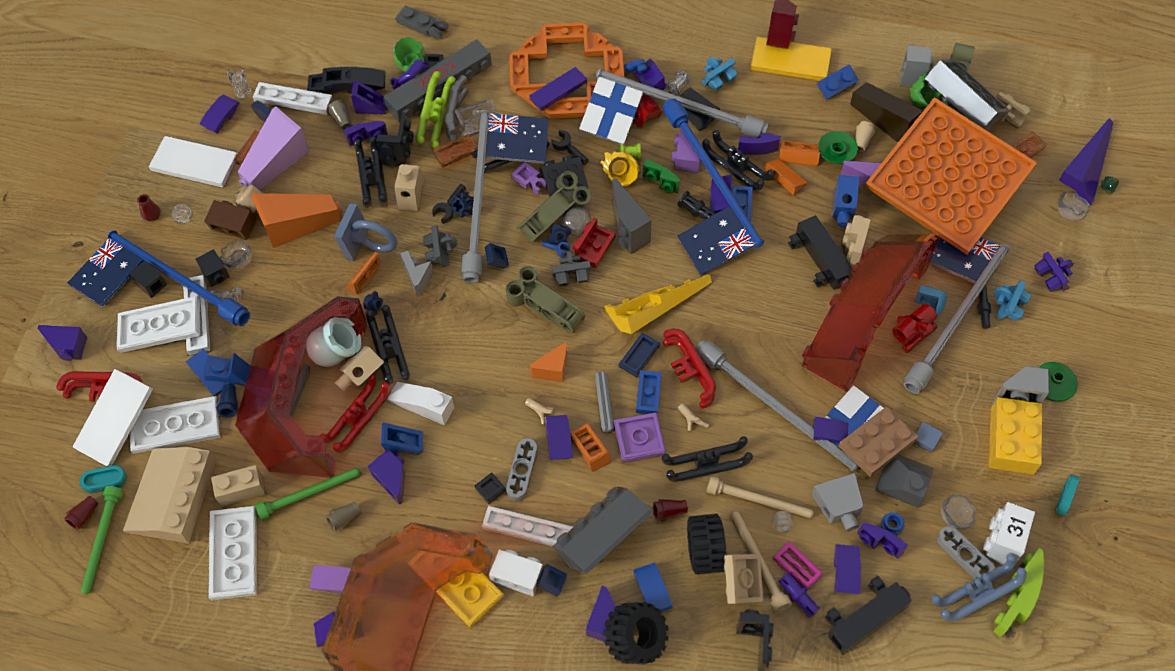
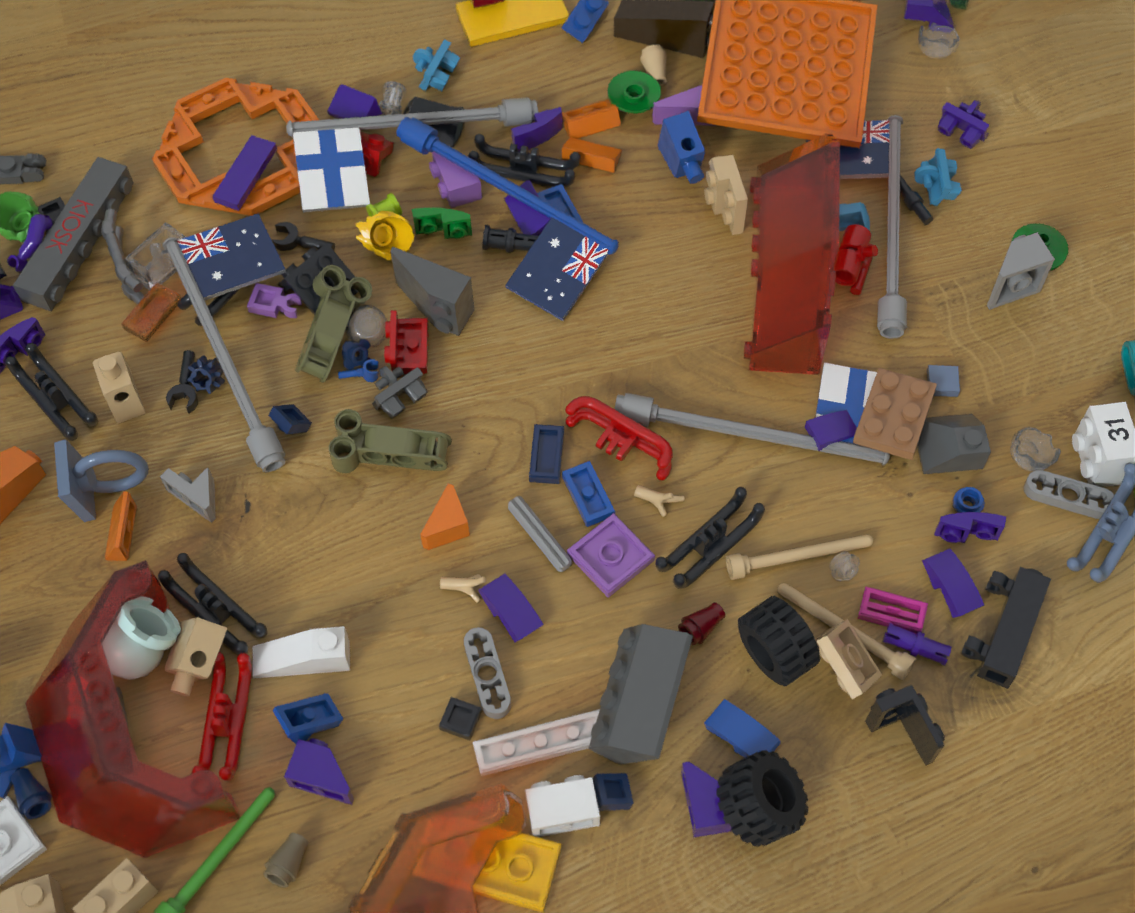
camera: 30 degrees left, 0 degrees up
dark blue plate [363,291,383,316] -> none
black bracket [376,112,414,166] -> none
lime piece [415,71,456,149] -> none
dark grey hips [423,225,457,267] -> none
orange slope [570,423,611,472] -> none
yellow wedge [604,274,712,334] -> none
blue arm [624,59,648,74] -> none
black brick [788,215,855,290] -> none
light grey torso [812,473,863,532] -> none
yellow brick [989,397,1042,475] -> none

